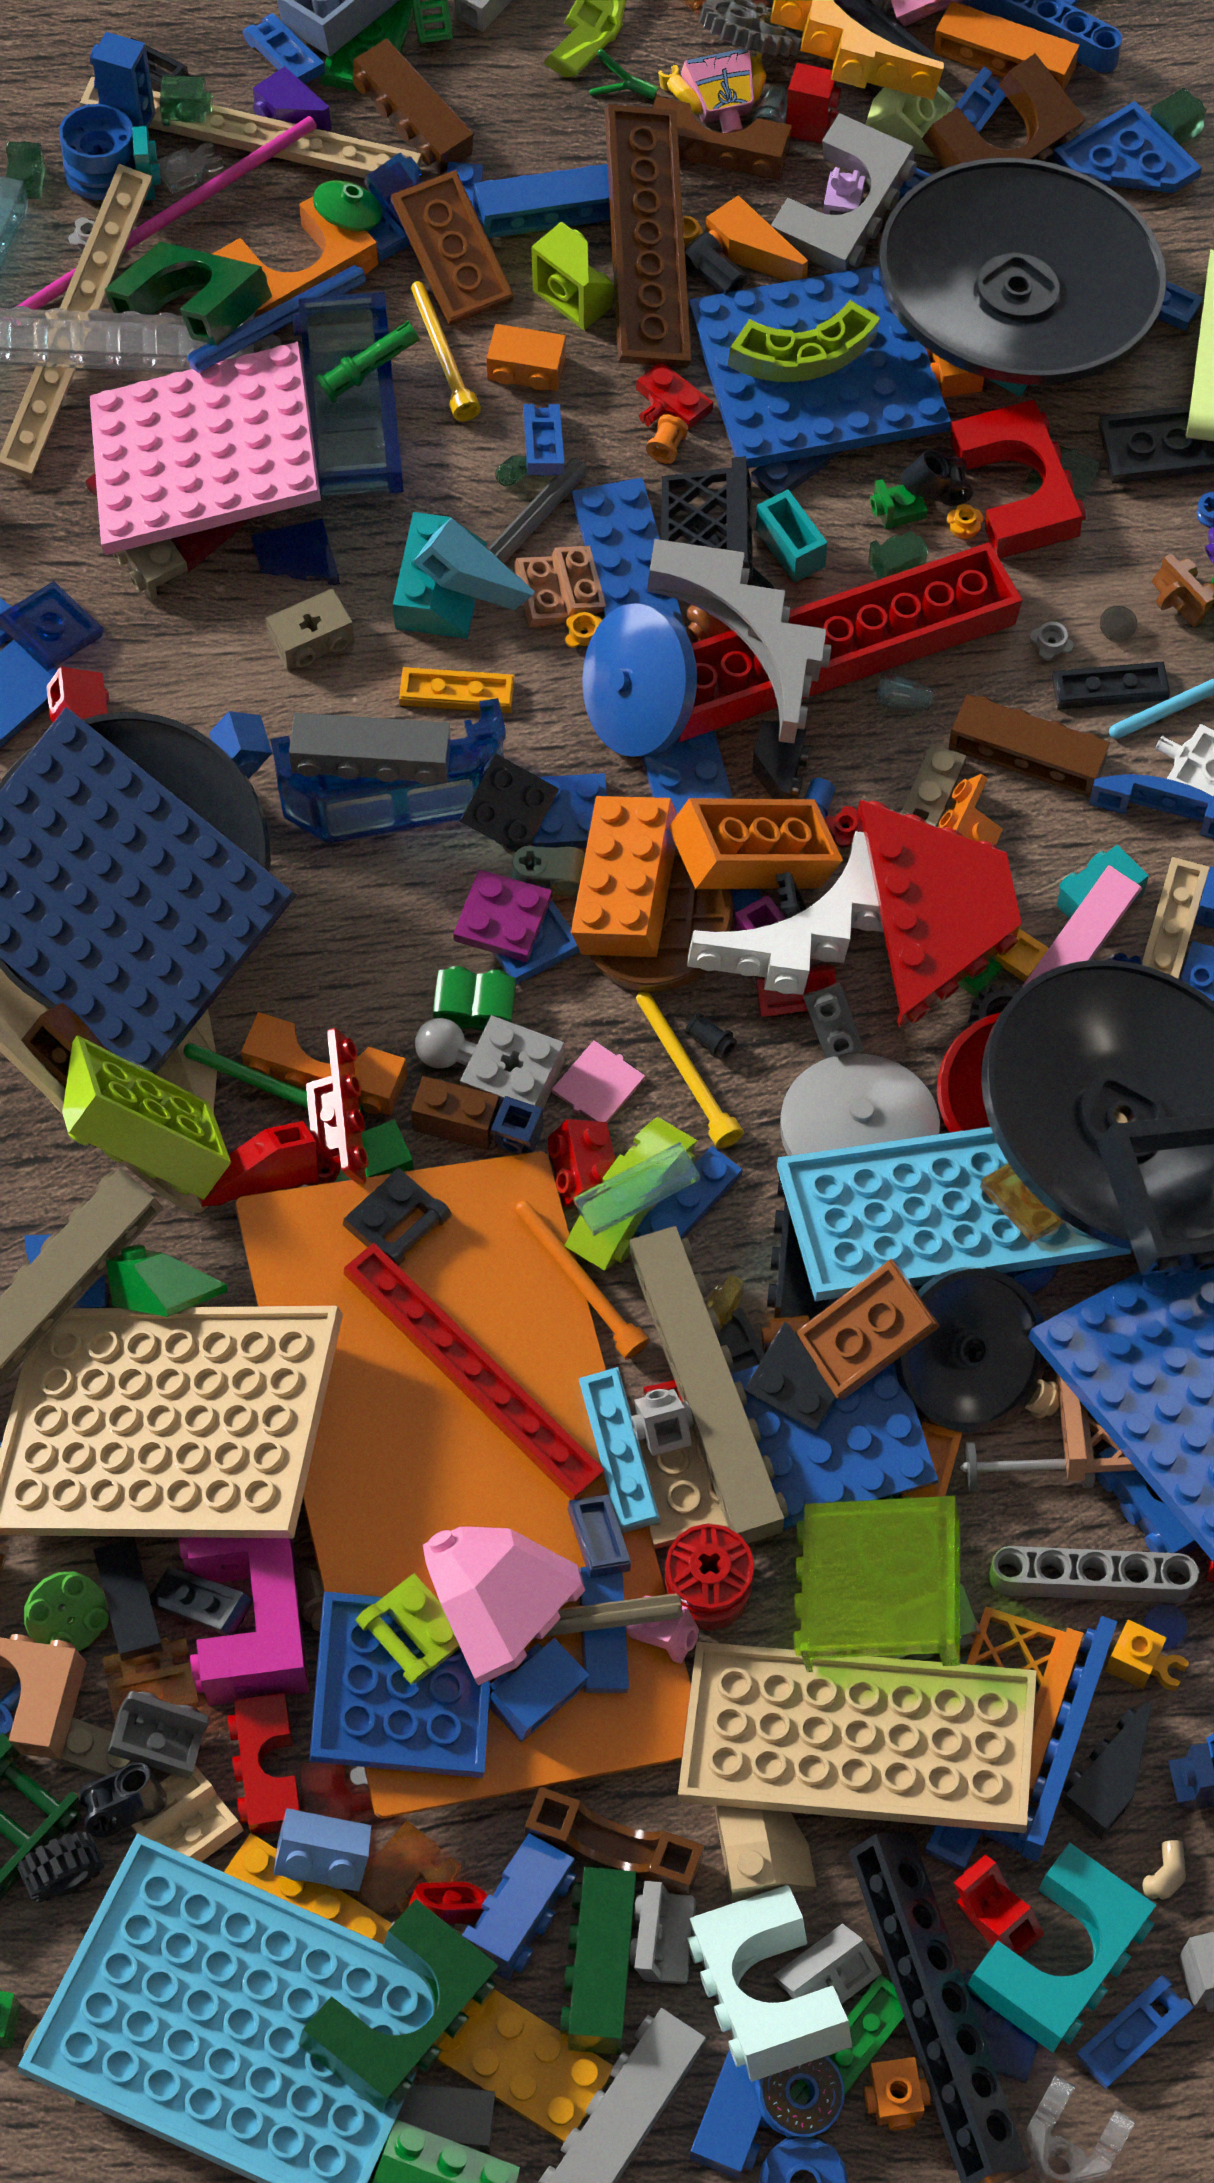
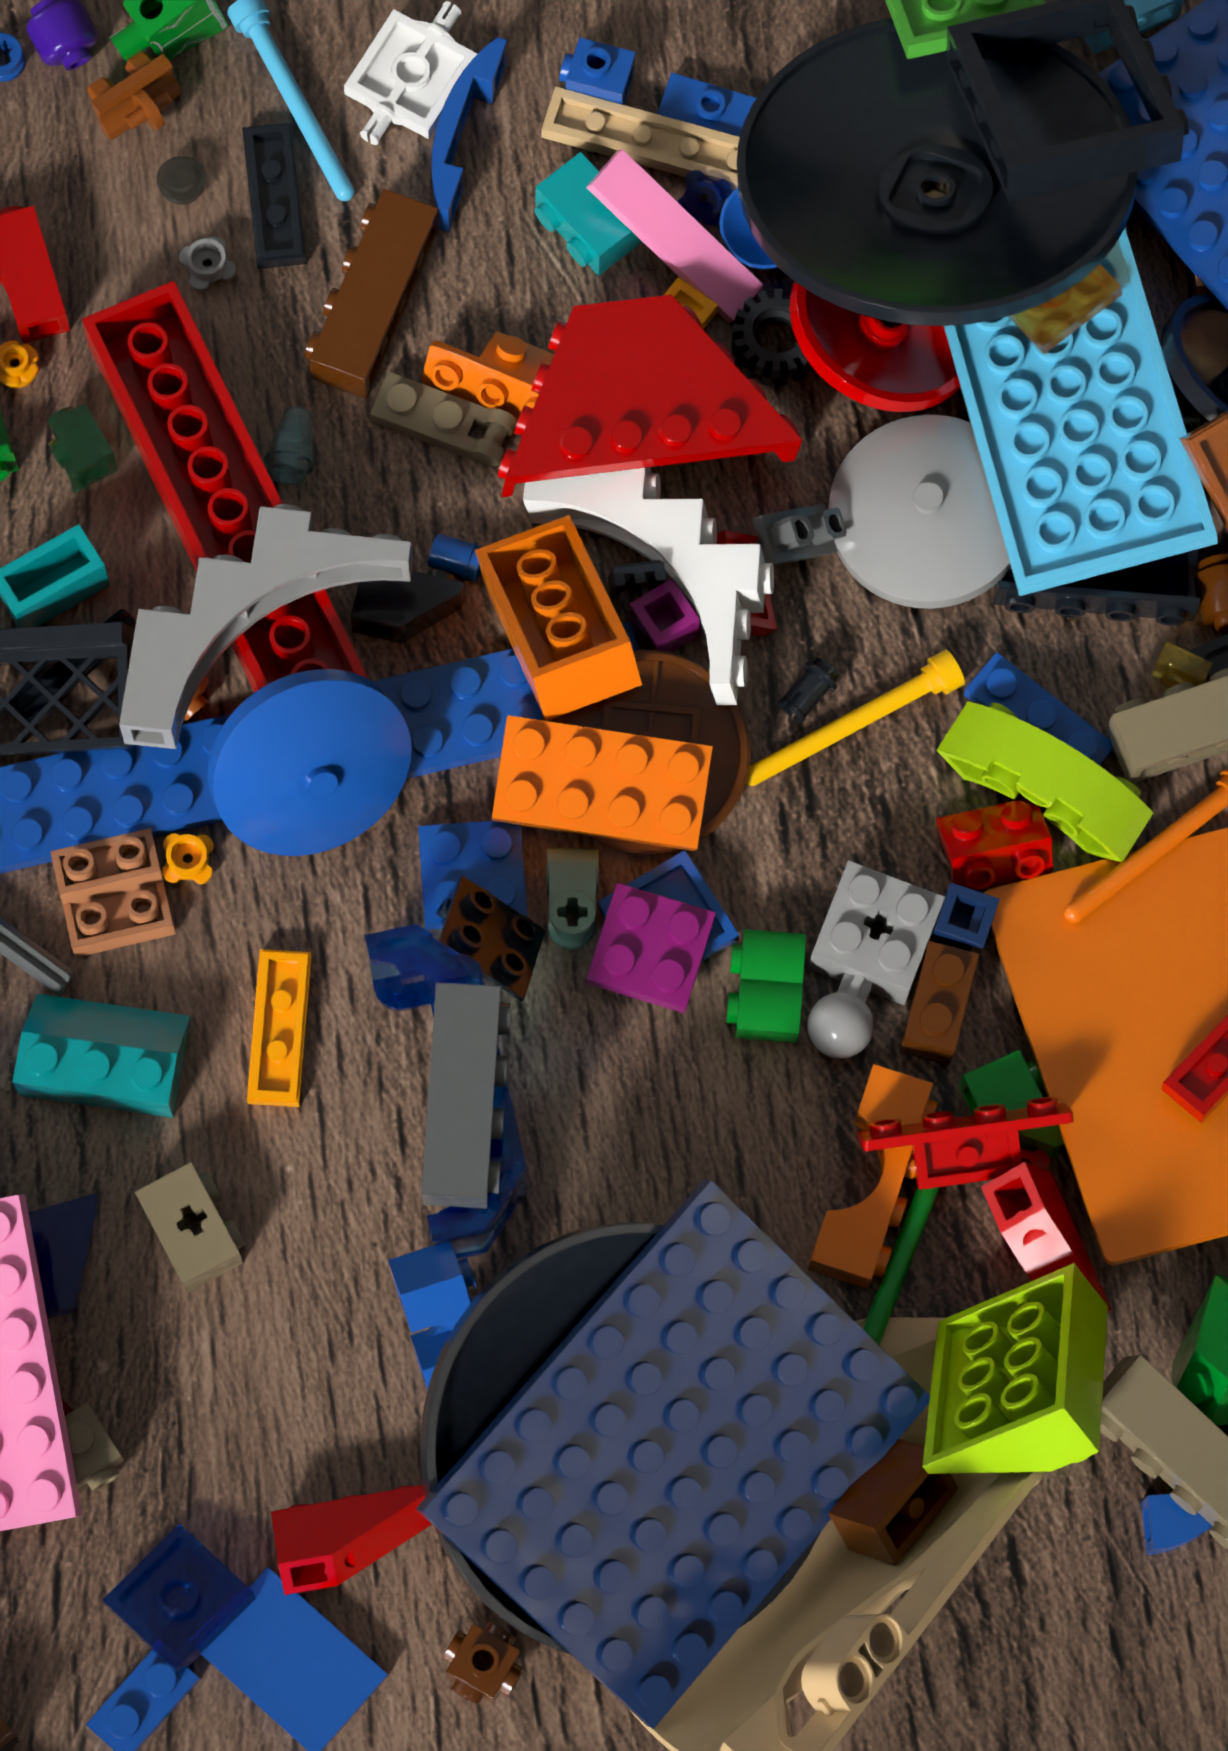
camera: 95 degrees left, 10 degrees up
black plate [342,1168,452,1266] -> none
medium azure slope [413,518,535,610] -> none
bright pink piece [552,1041,645,1123] -> none
clear light blue tile [574,1142,700,1236] -> none
red plate [824,806,864,847] -> none

